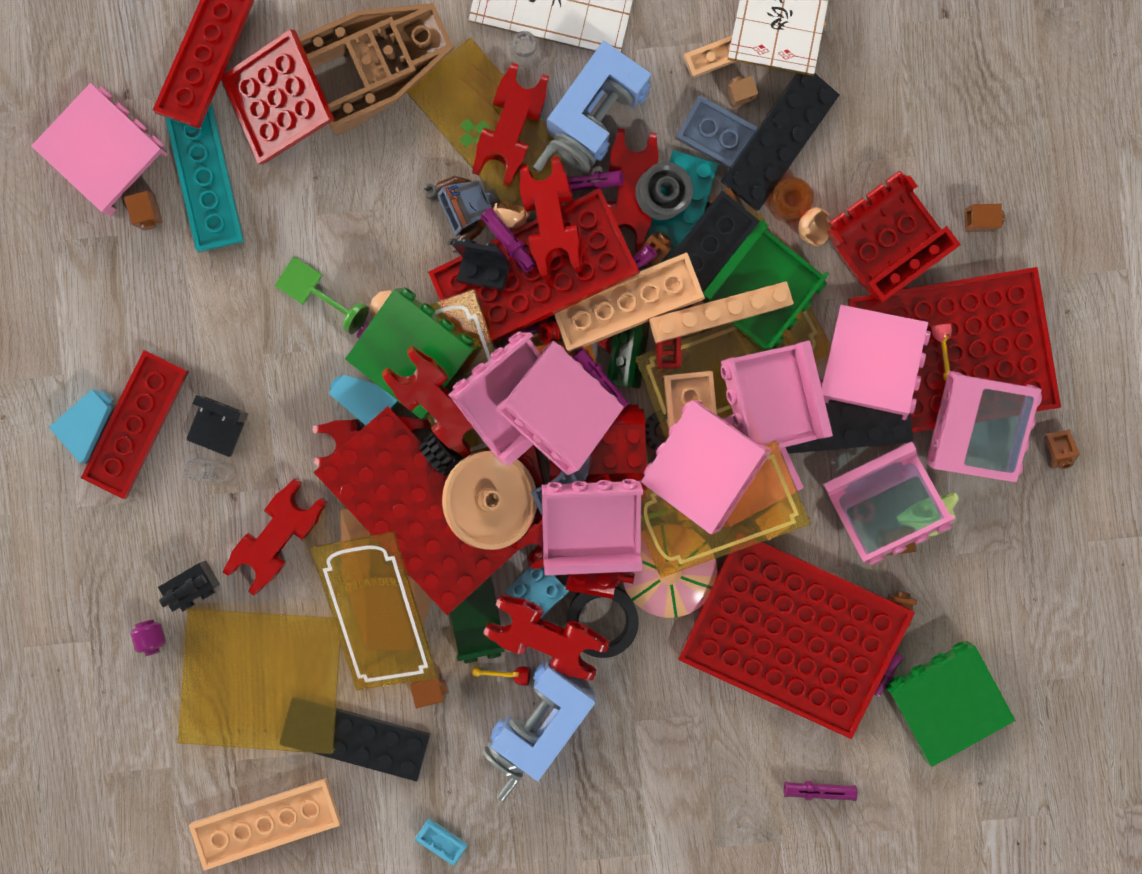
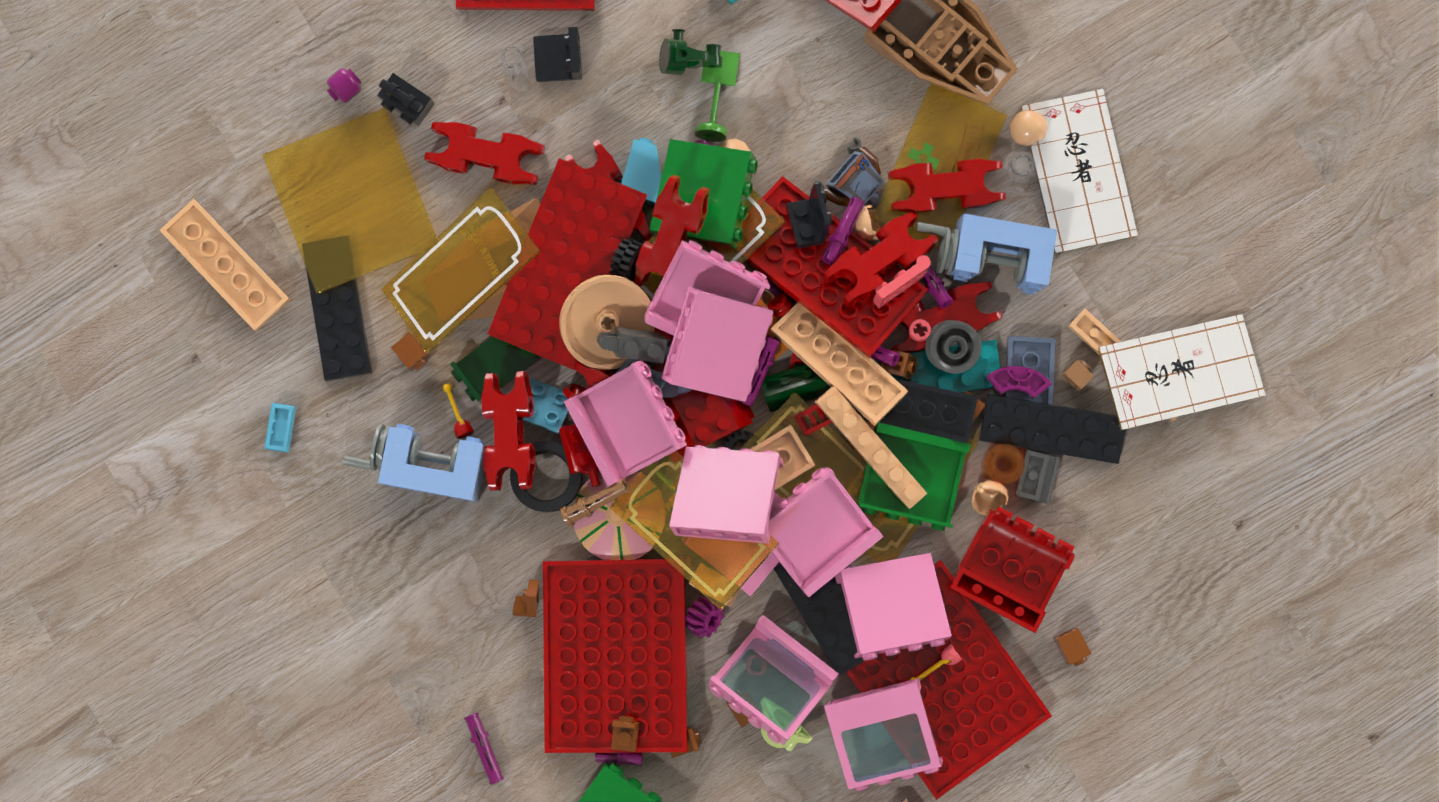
camera: 60 degrees right, 5 degrees down
none -> dark orange bracket [513,579,539,617]
none -> medium nougat pin [561,479,630,527]
none -> dark grey hinge [596,327,672,363]
none -> dark orange bracket [611,716,640,752]
none -> dark green piece [659,29,722,75]
none -> magenta gear [685,596,724,637]
none -> coral plate [873,255,931,308]
none -> coral bush [909,319,931,342]
none -> magenta tile [985,366,1052,399]
none -> light nougat hair [1009,110,1048,146]
none -> dark grey plate [1014,450,1060,504]

